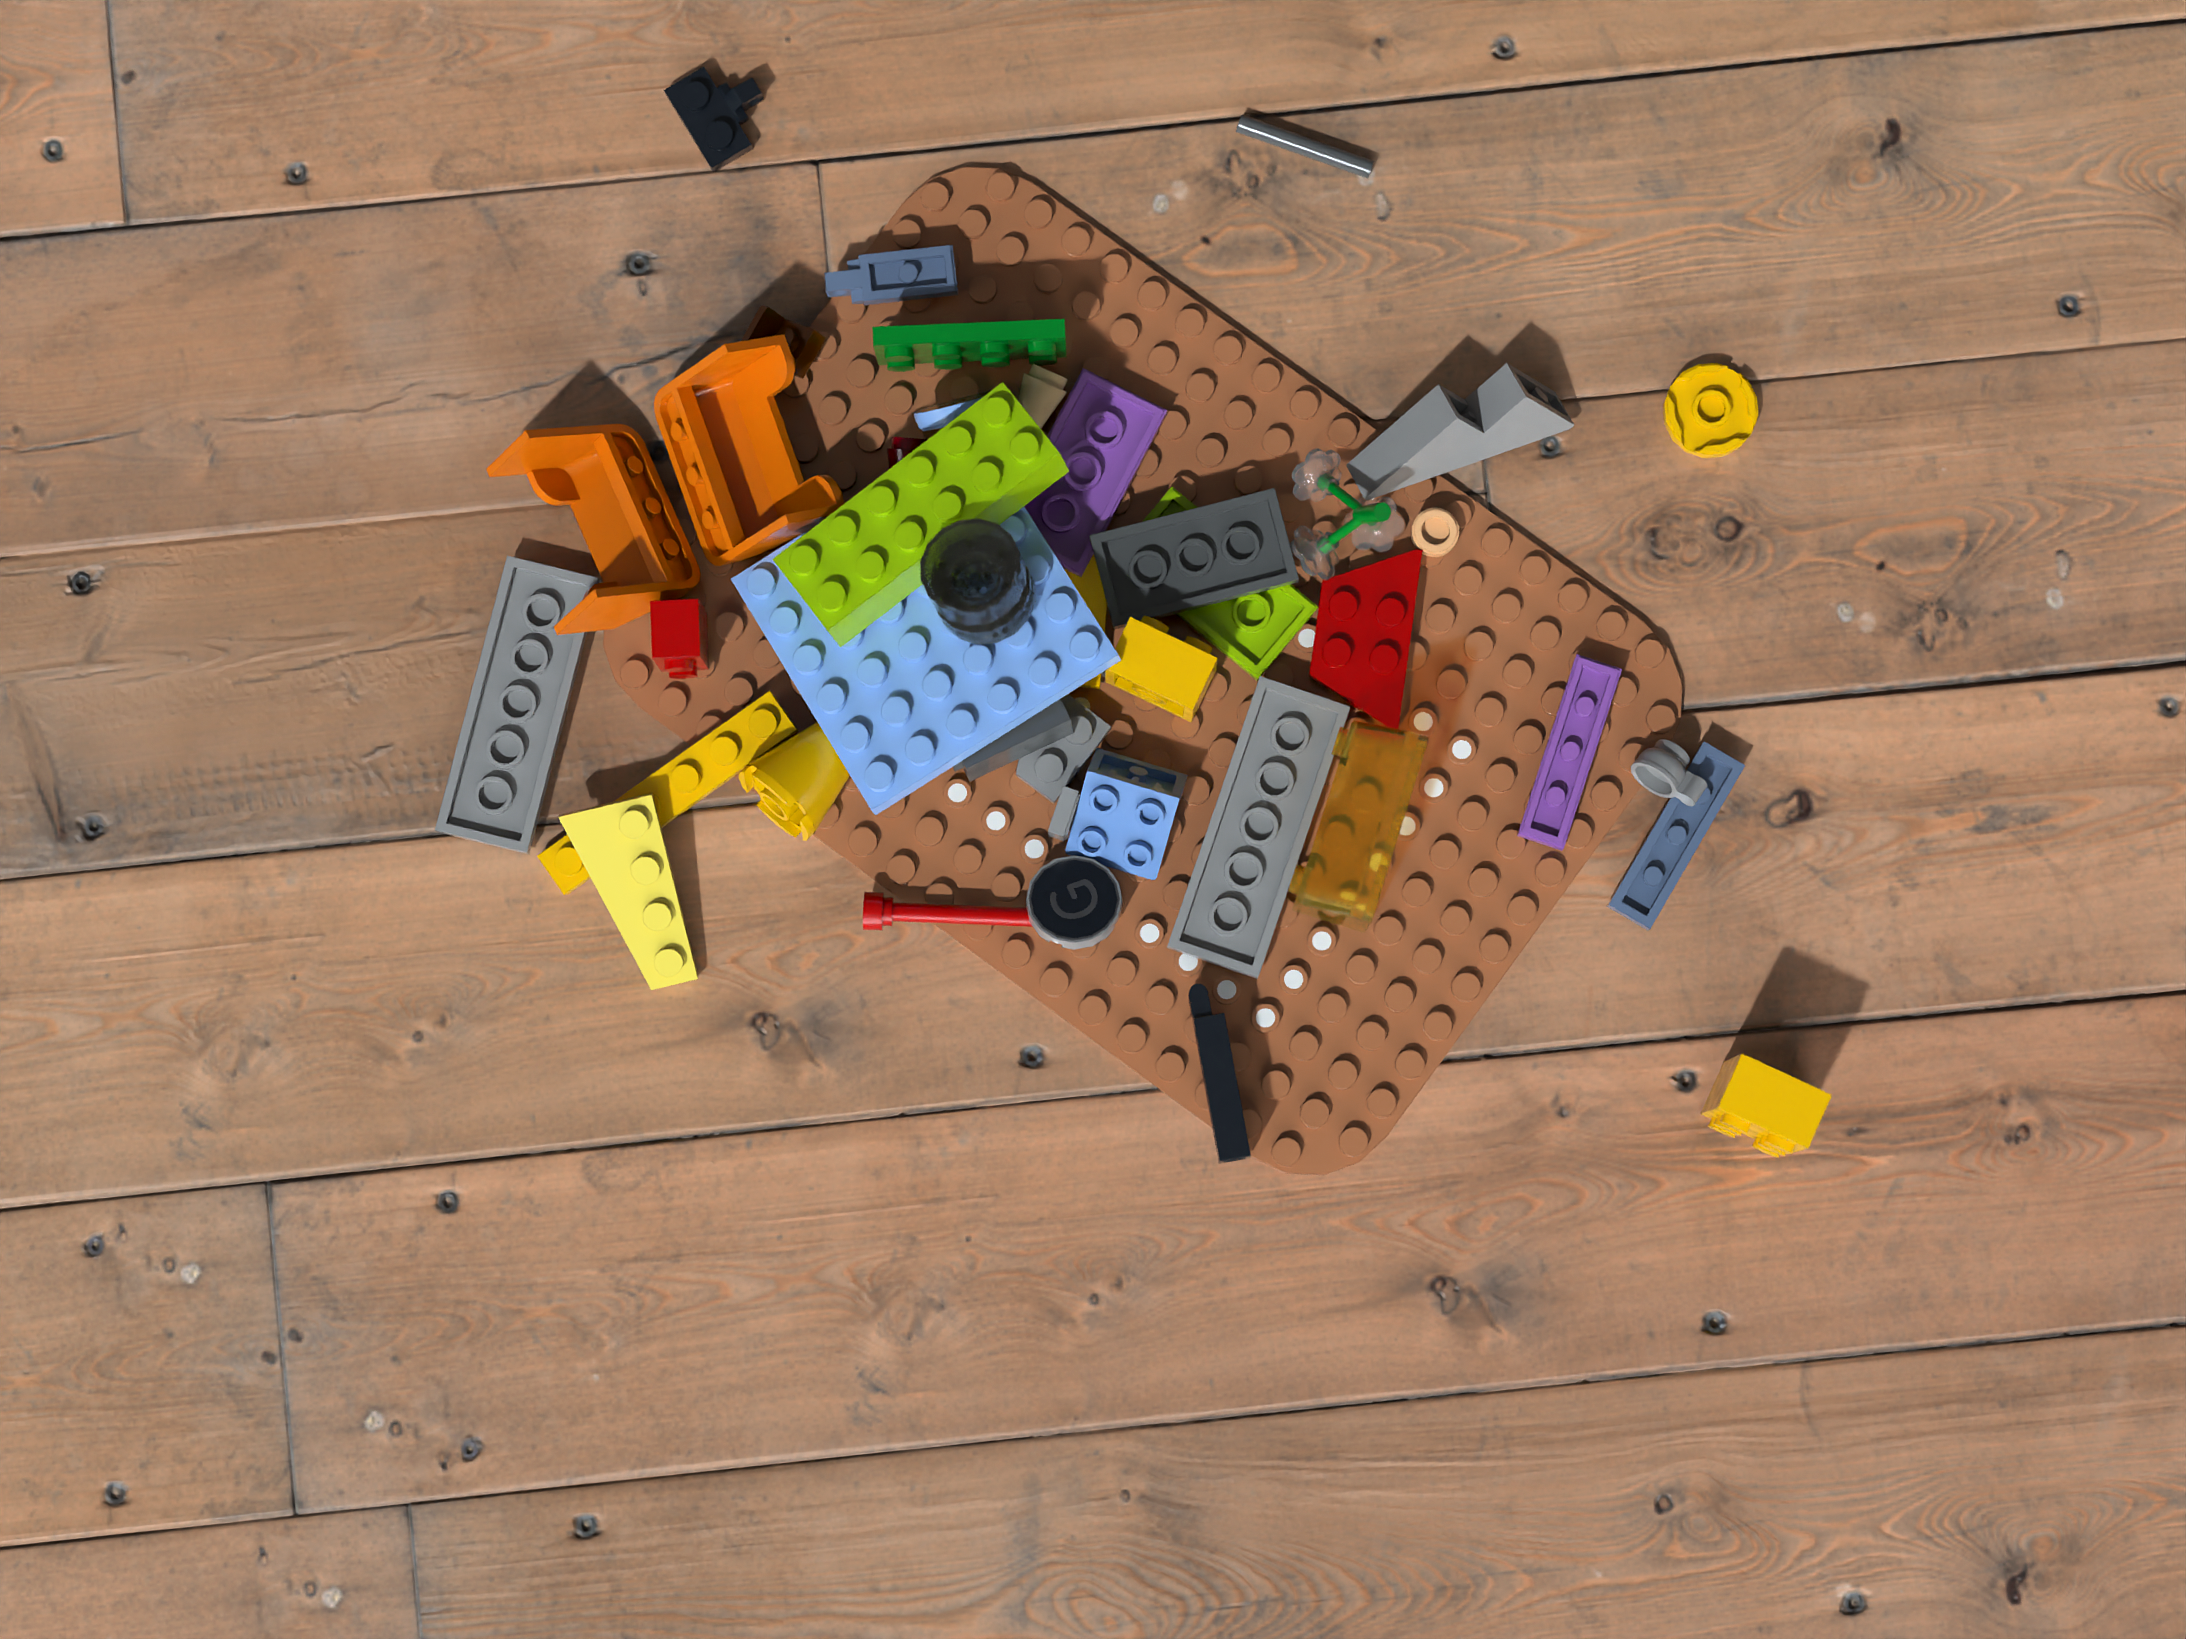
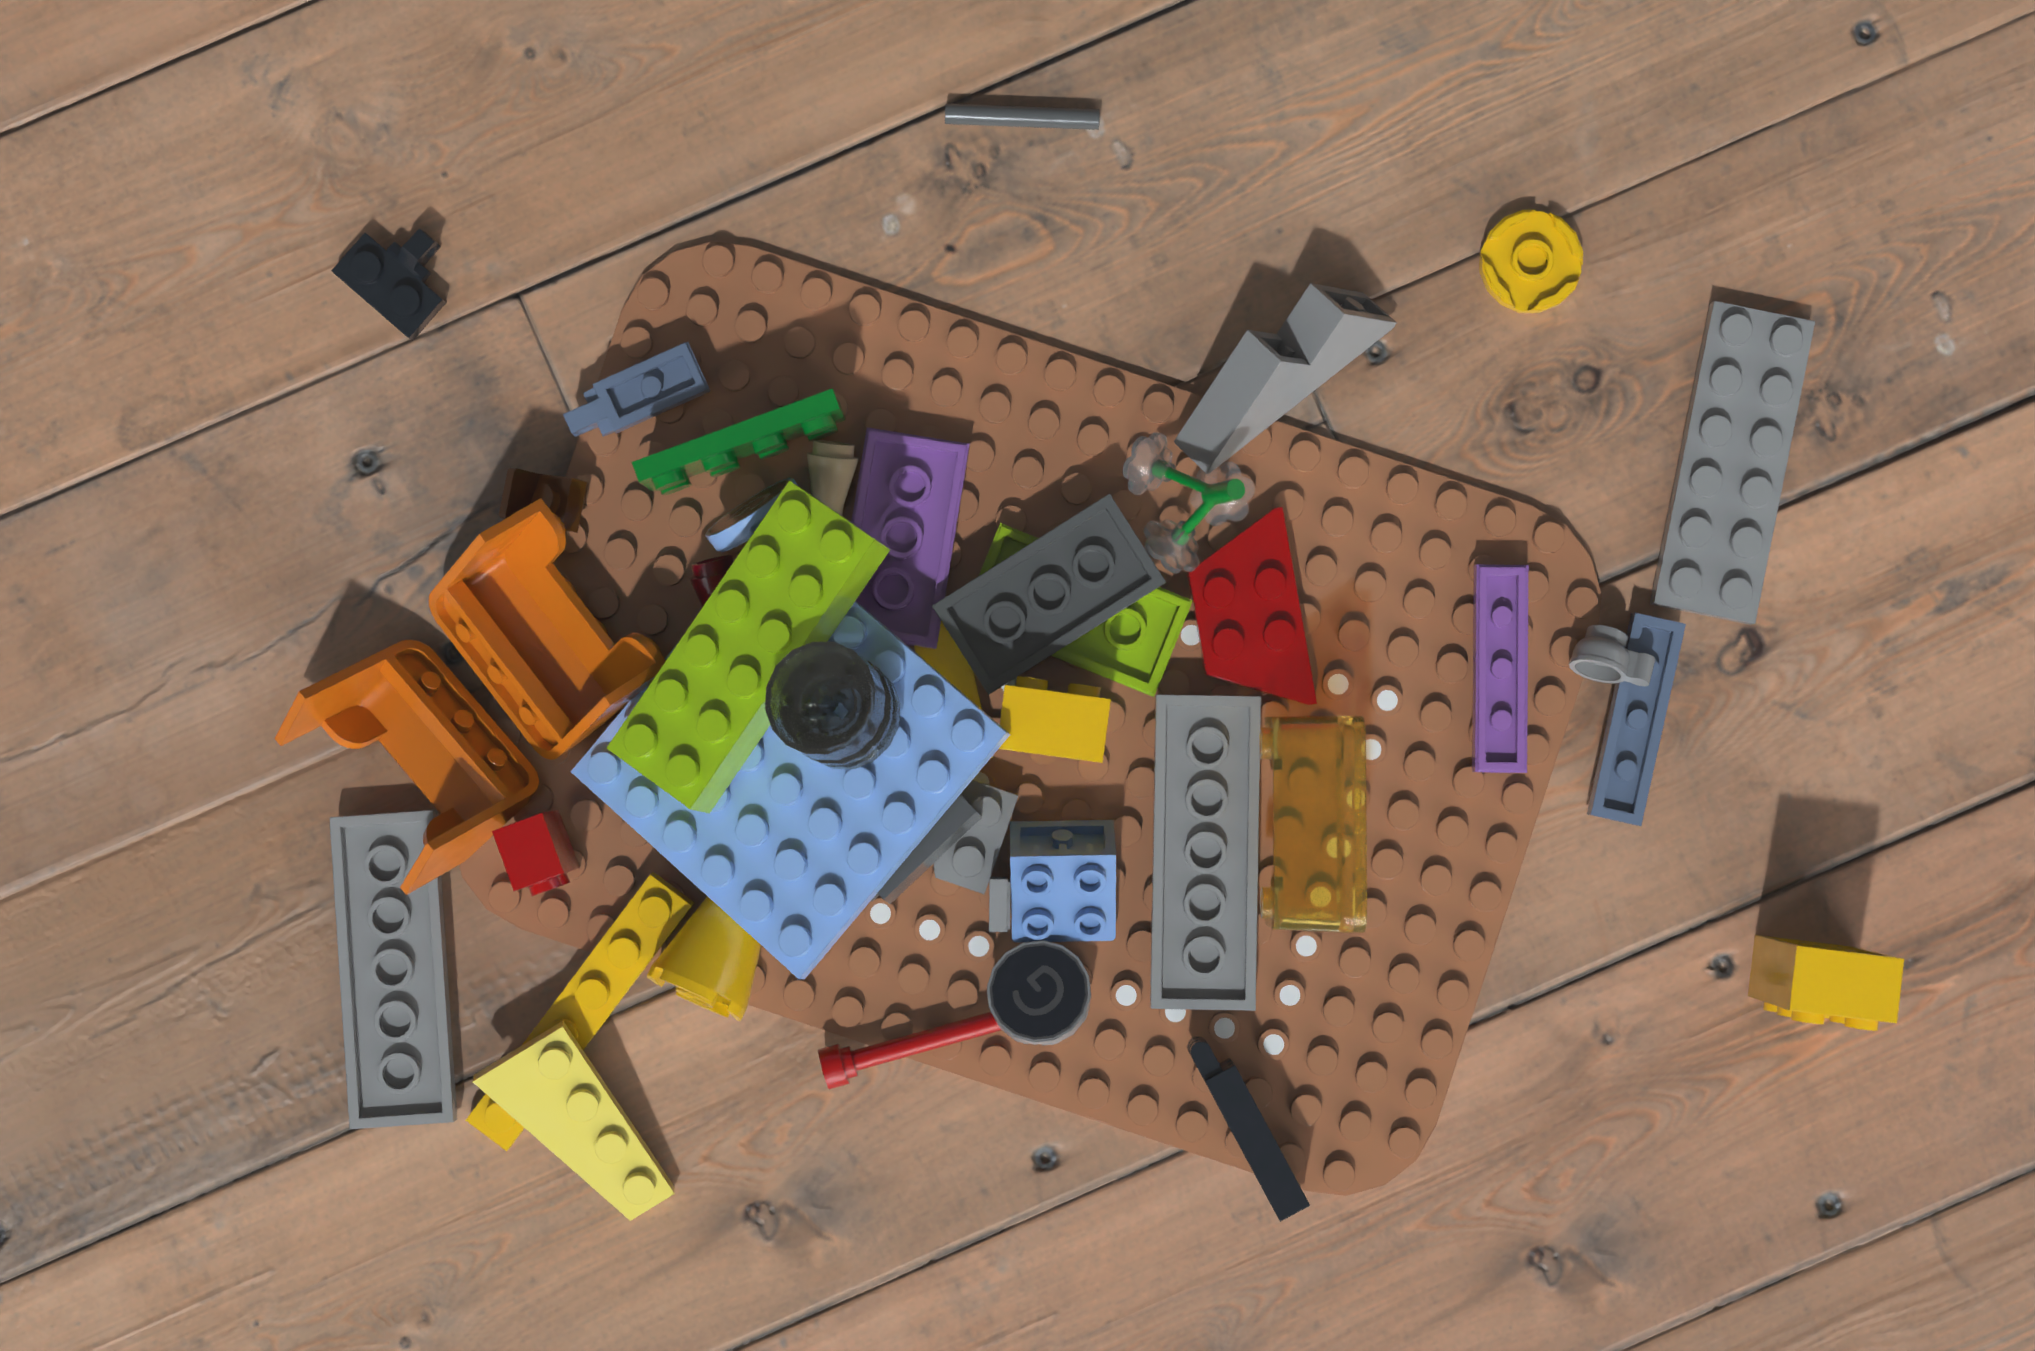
camera: 30 degrees left, 5 degrees up
light nougat tile [1411,508,1459,557] -> none
none -> light grey plate [1650,301,1815,625]

